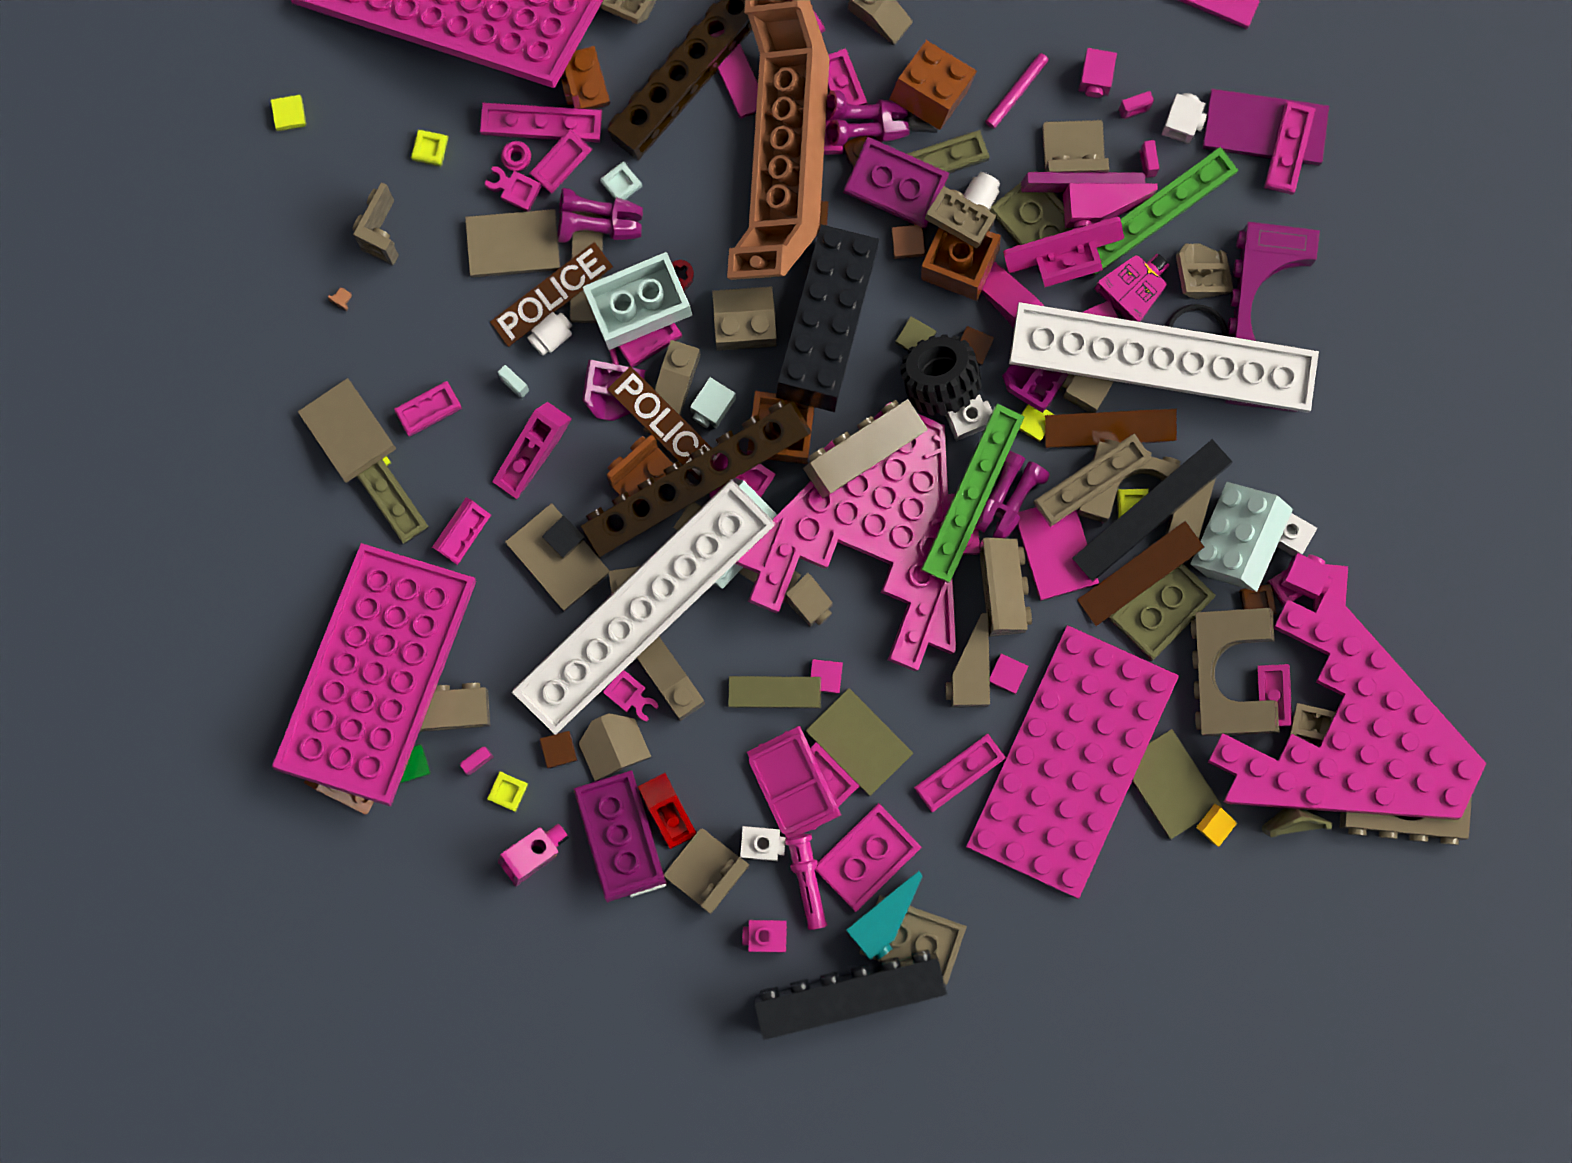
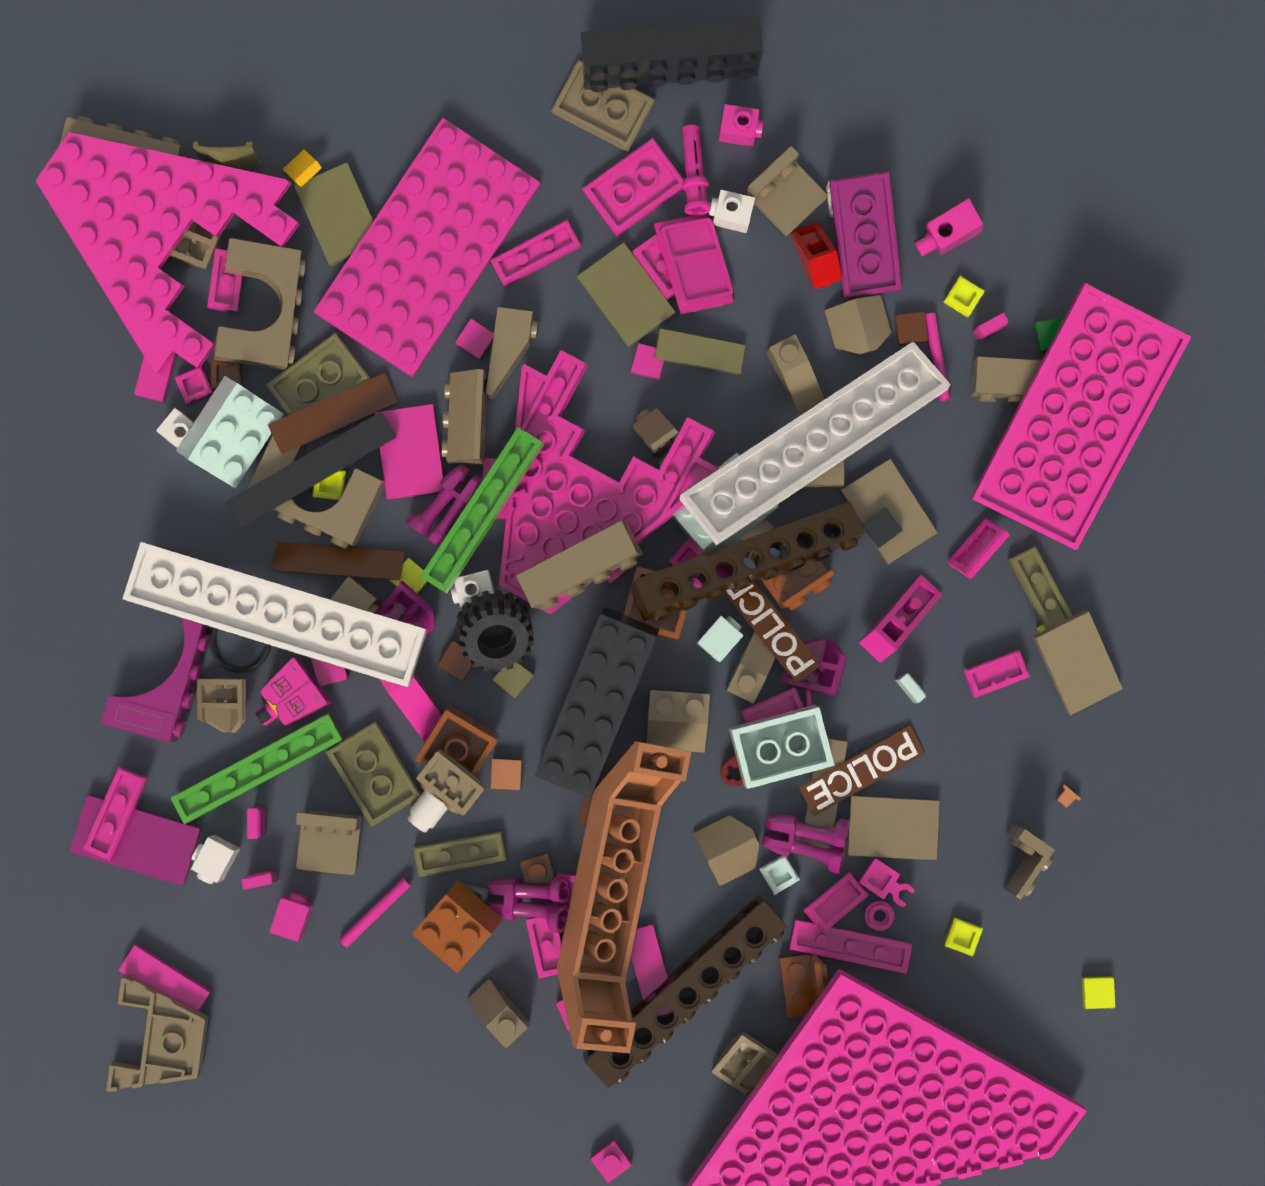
camera: 170 degrees left, 5 degrees up
white brick [527,312,573,356] -> none
dark pink plate [603,670,659,722] -> none
magenta tile [843,137,950,229] -> none
teal slope [846,871,923,960] -> none
dark pink bracket [1003,217,1124,287] -> none
magenta tile [1021,172,1145,192] -> none
dark tan tile [1033,434,1152,527] -> none
dark pink slope [1063,183,1158,228] -> none
dark pink brick [1280,553,1332,600] -> none
none -> dark tan slope [693,815,759,886]
none -> dark pink bar [925,313,951,401]

